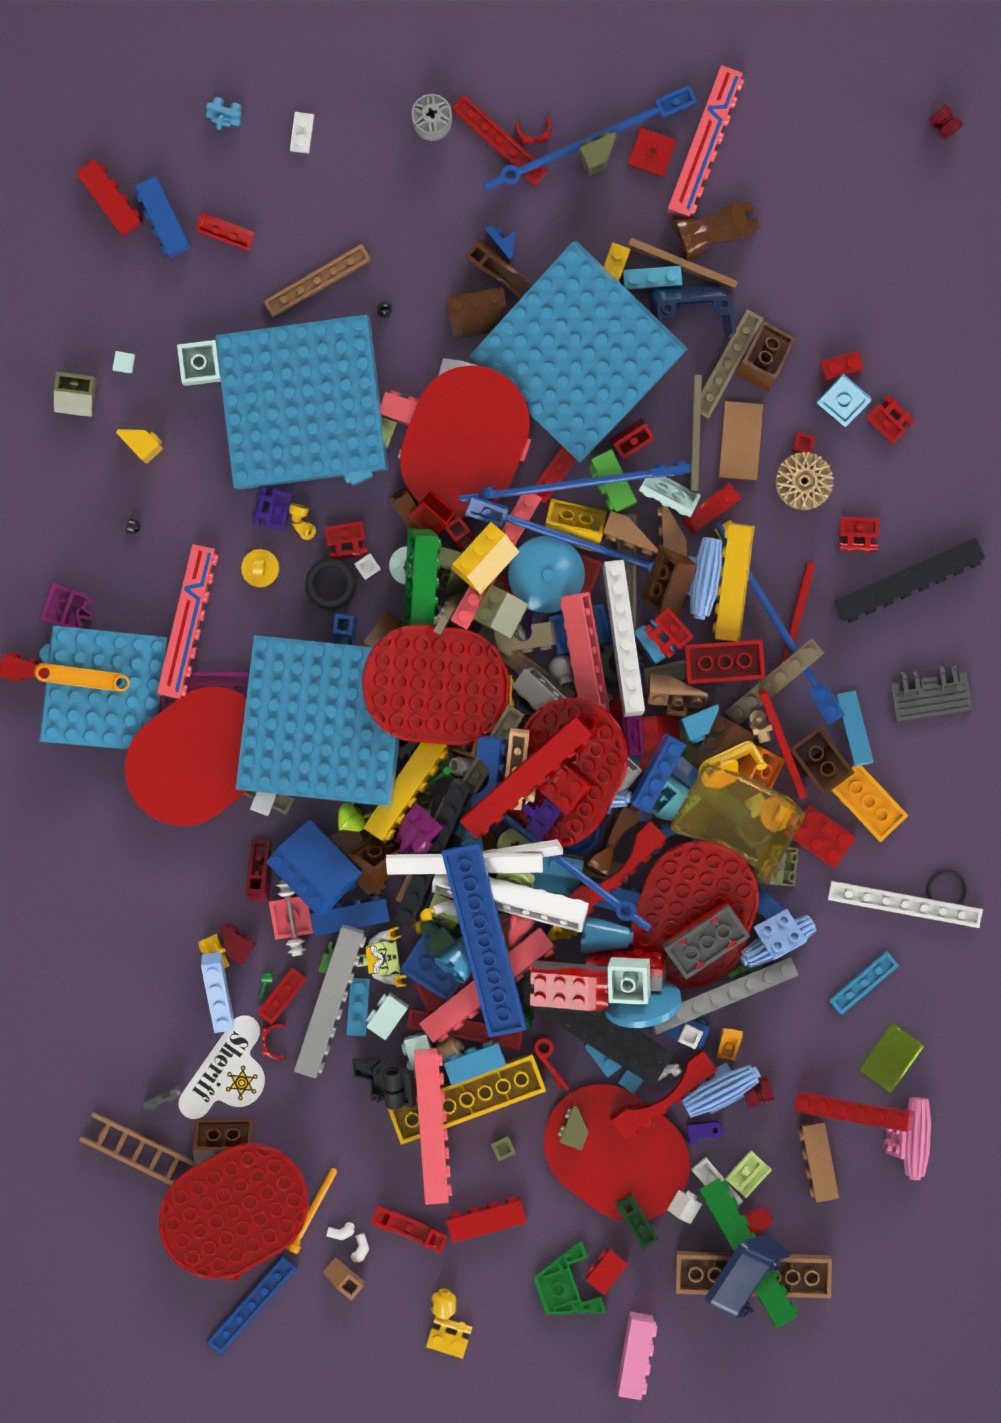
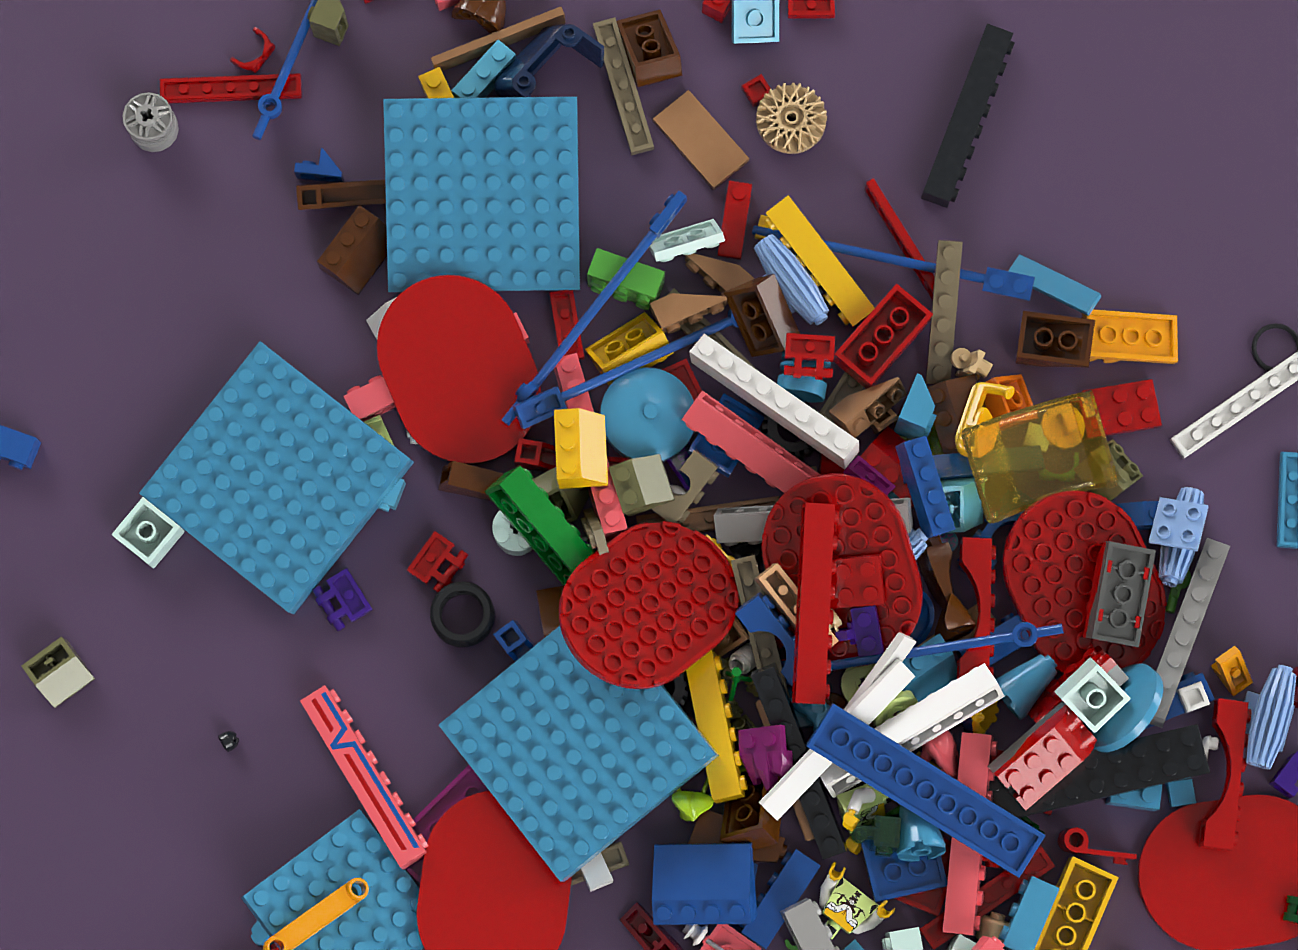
camera: 40 degrees left, 10 degrees down
magenta plate [39,583,94,628] -> none
light aqua tile [112,351,136,374] -> none
yellow slope [116,429,163,464] -> none
red plate [196,212,255,251] -> none
yellow tile [241,549,280,588] -> none
medium nougat tile [263,244,372,319] -> none
yellow arm [288,503,316,540] -> none
white plate [290,112,314,154] -> none
white plate [355,554,381,580] -> none
black hinge [377,302,392,318] -> none
red piece [408,491,456,535] -> none
light grey piece [549,655,574,687] -> none
olive slope [557,1104,588,1151] -> none
red brick [610,418,655,460] -> none
dark tan tile [691,375,702,491] -> none
red tile [757,689,807,799] -> none
red plate [839,517,879,553] -> none
dark grey hinge [890,664,973,722] -> none

